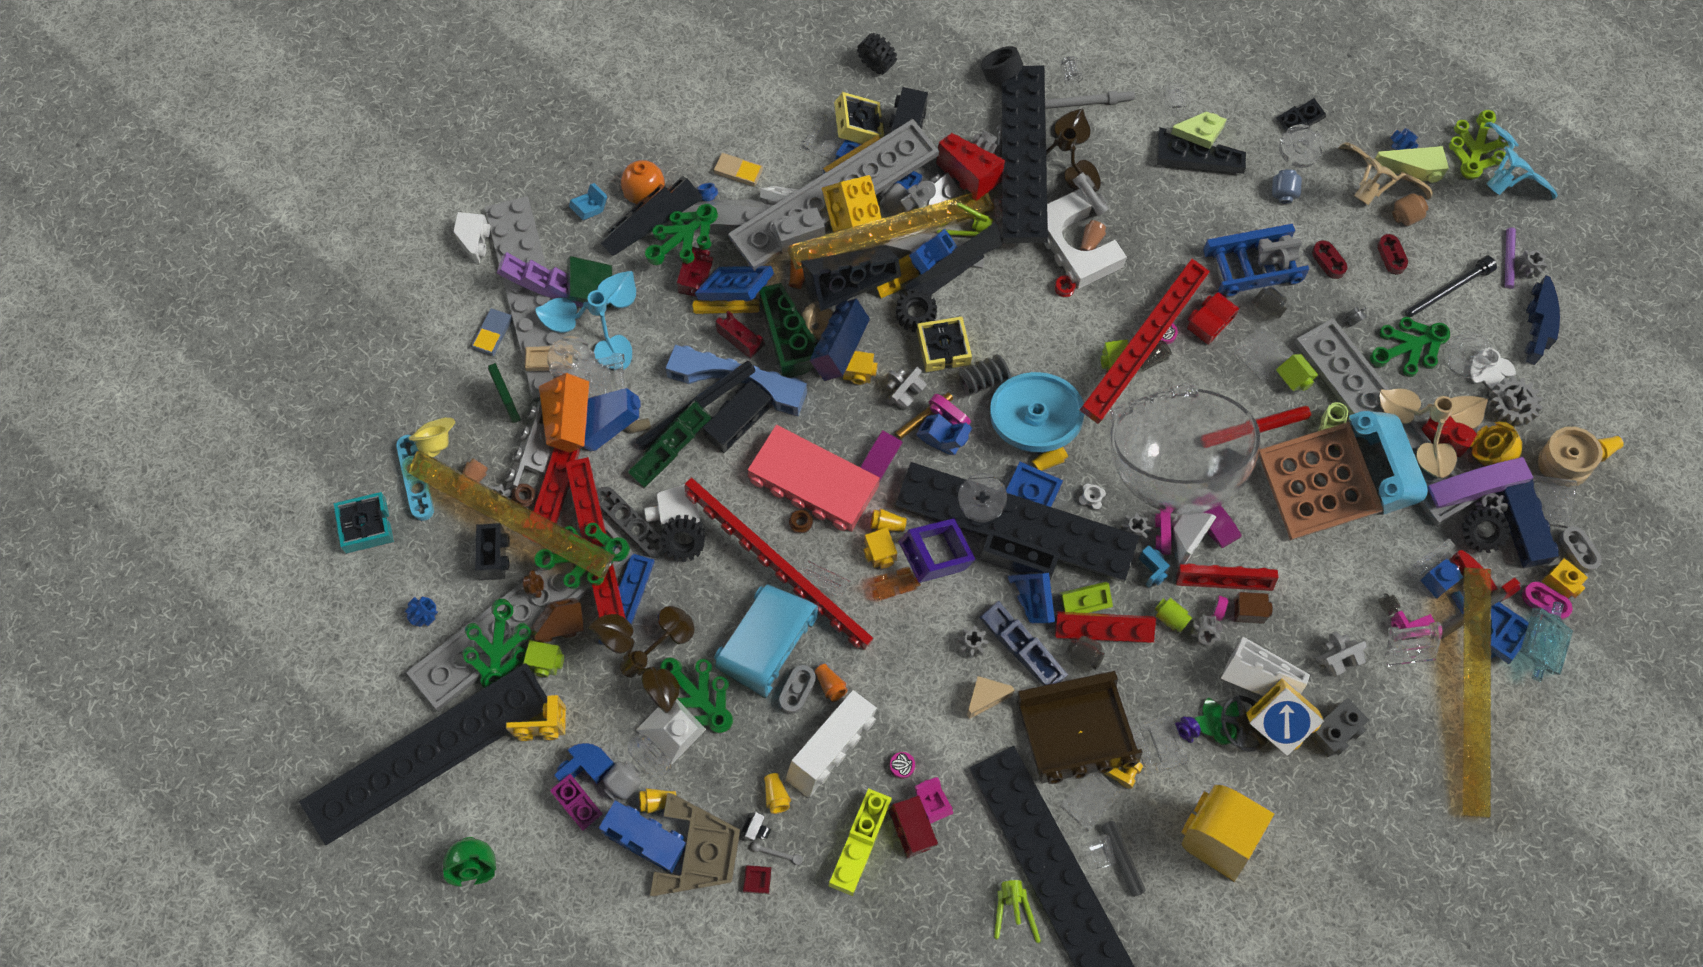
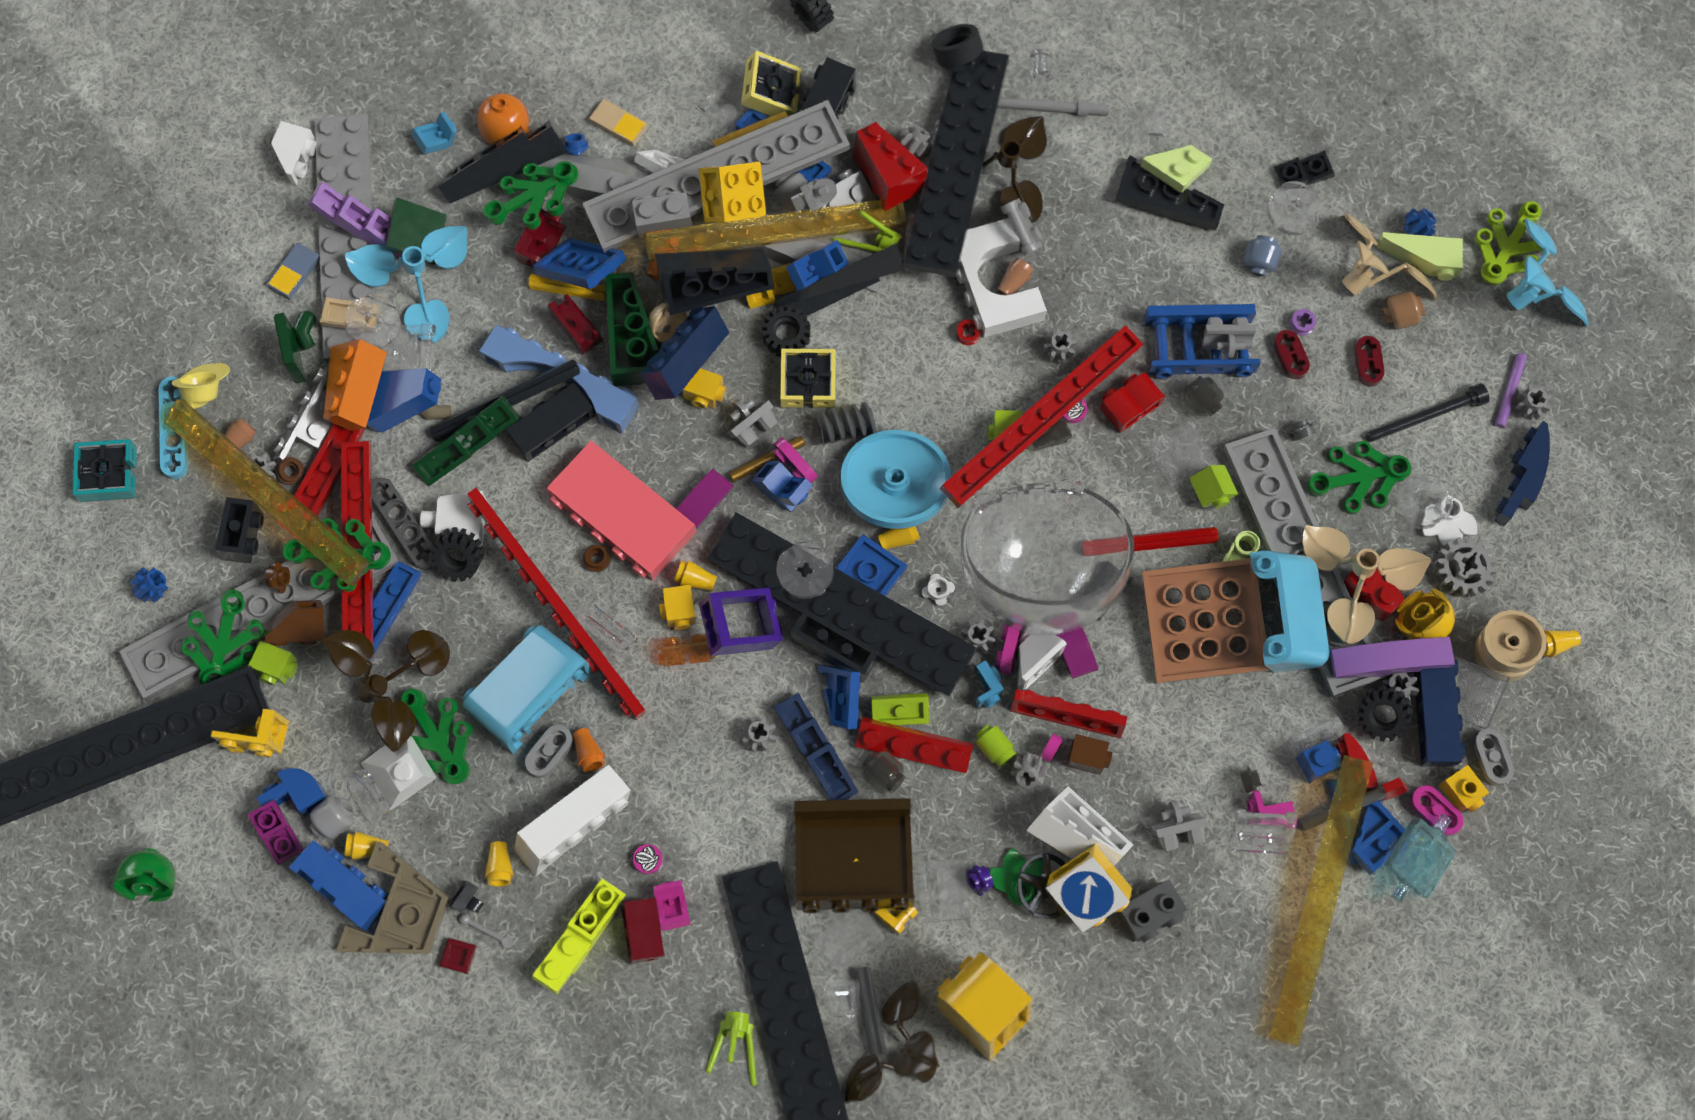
camera: 10 degrees right, 5 degrees up
tan slope [967,676,1015,719] -> none
none -> dark green arm [293,311,316,351]
none -> dark brown plant [845,980,939,1104]
none -> light grey gear [1043,328,1078,364]
none -> medium lavender bush [1290,309,1316,336]

